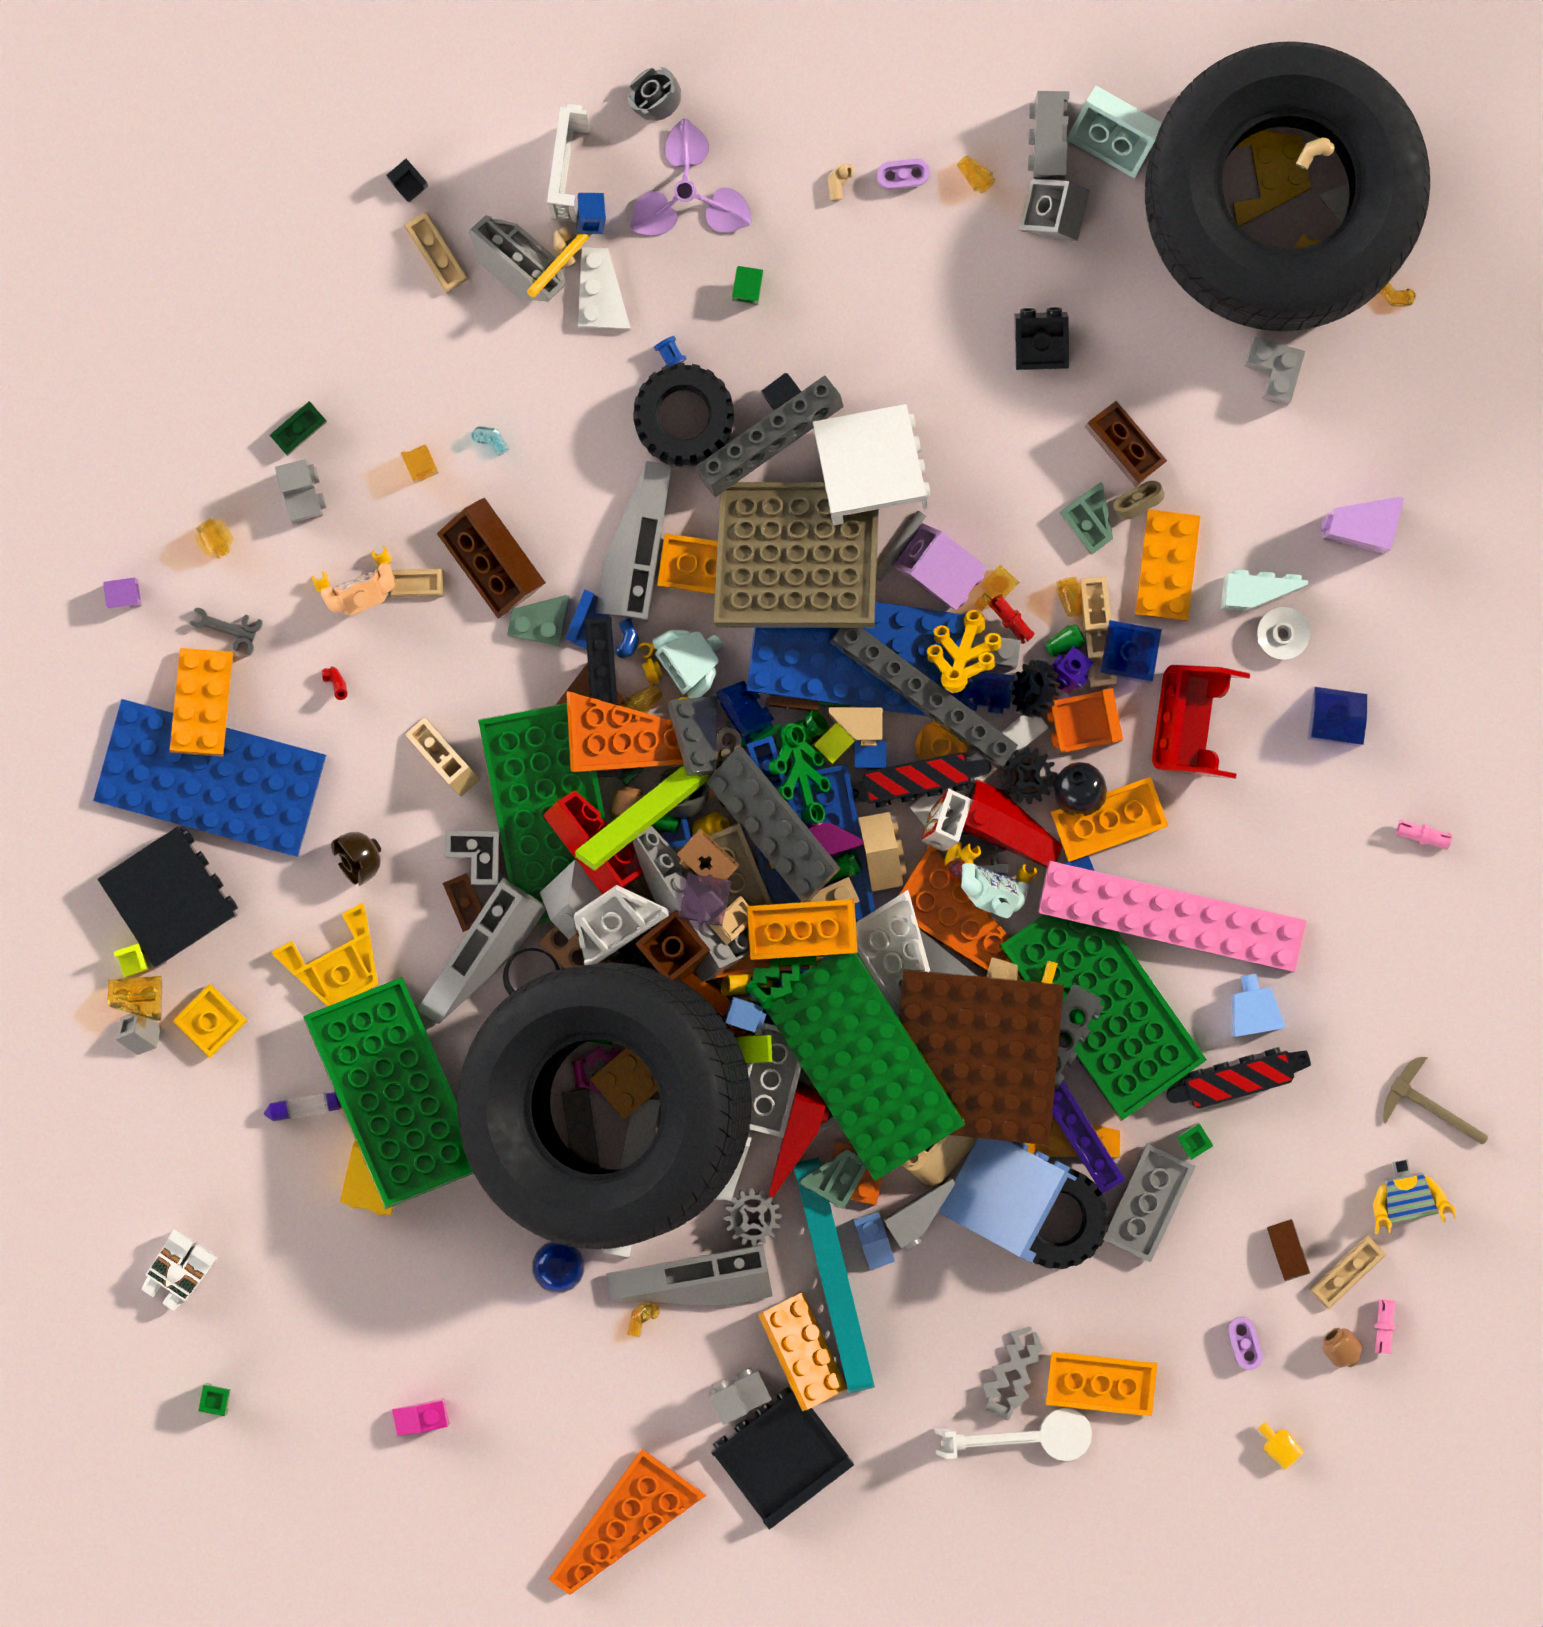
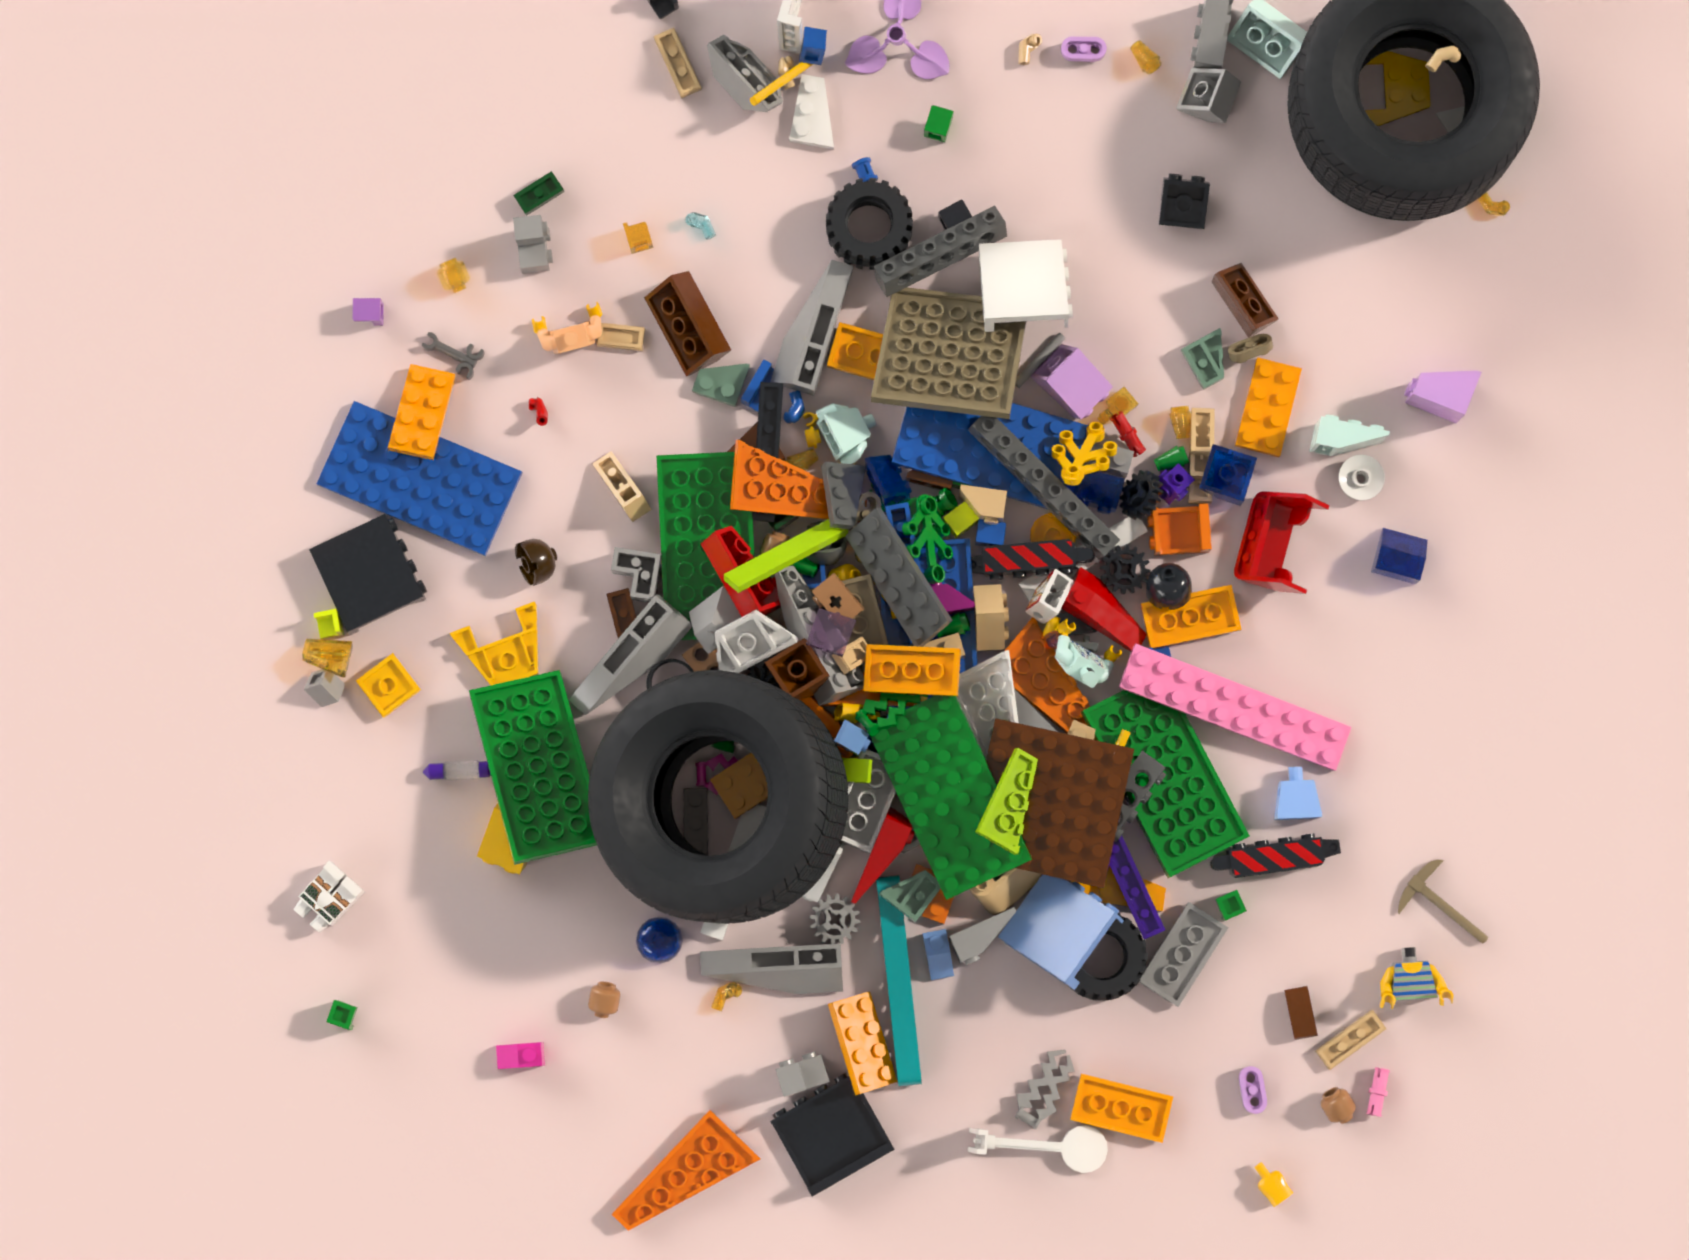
camera: 15 degrees right, 5 degrees down
light grey brick [1244,336,1305,406] -> none
bright pink pin [1396,819,1452,850] -> none
none -> medium nougat head [588,981,621,1018]
none -> lime wing [975,748,1038,855]

